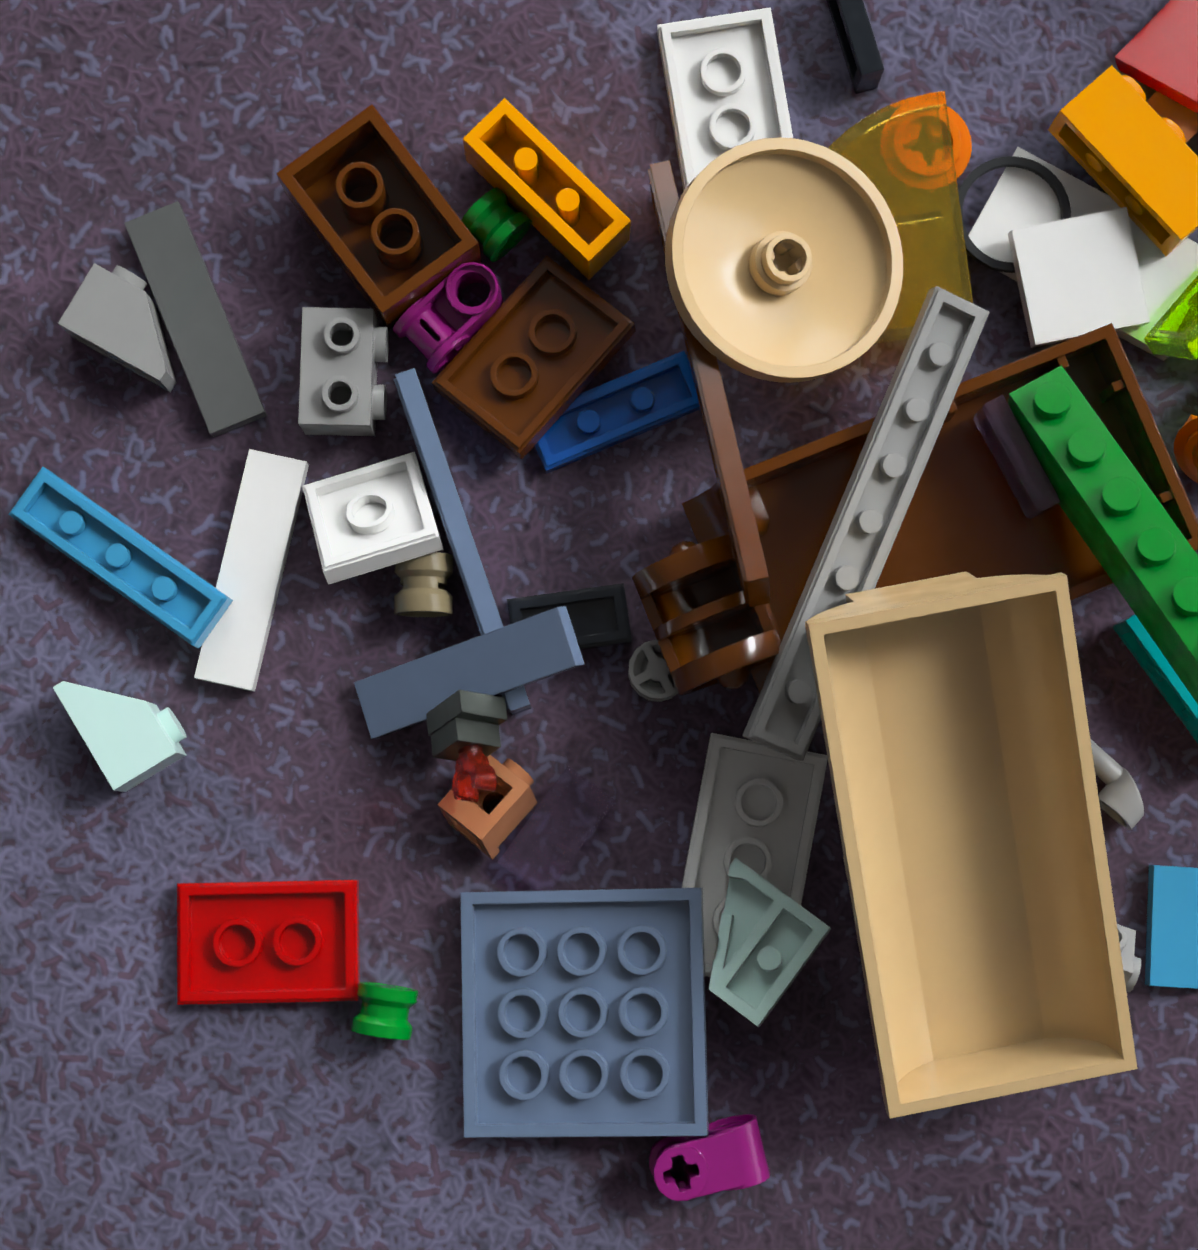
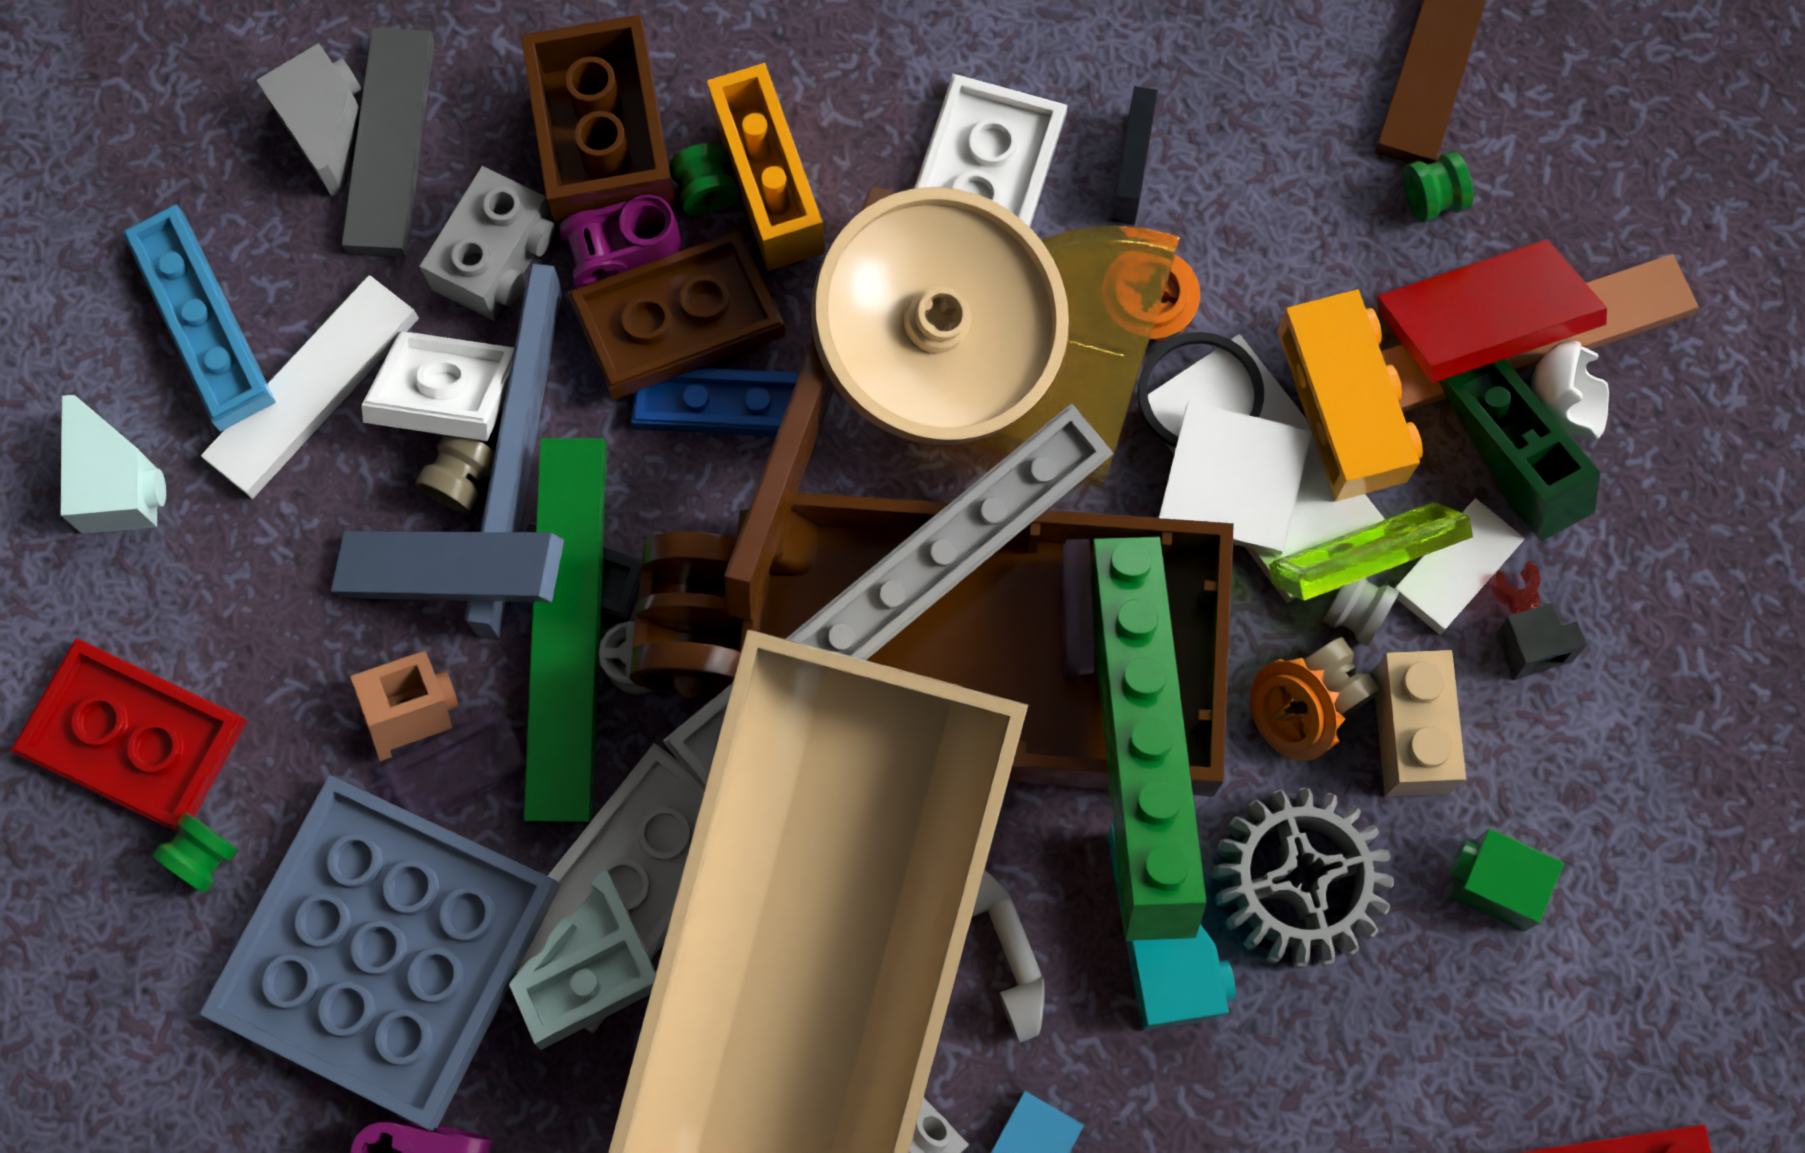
camera: 30 degrees right, 10 degrees down
pearl dark grey piece [426,689,507,803] -> none
none -> green tile [524,438,607,823]

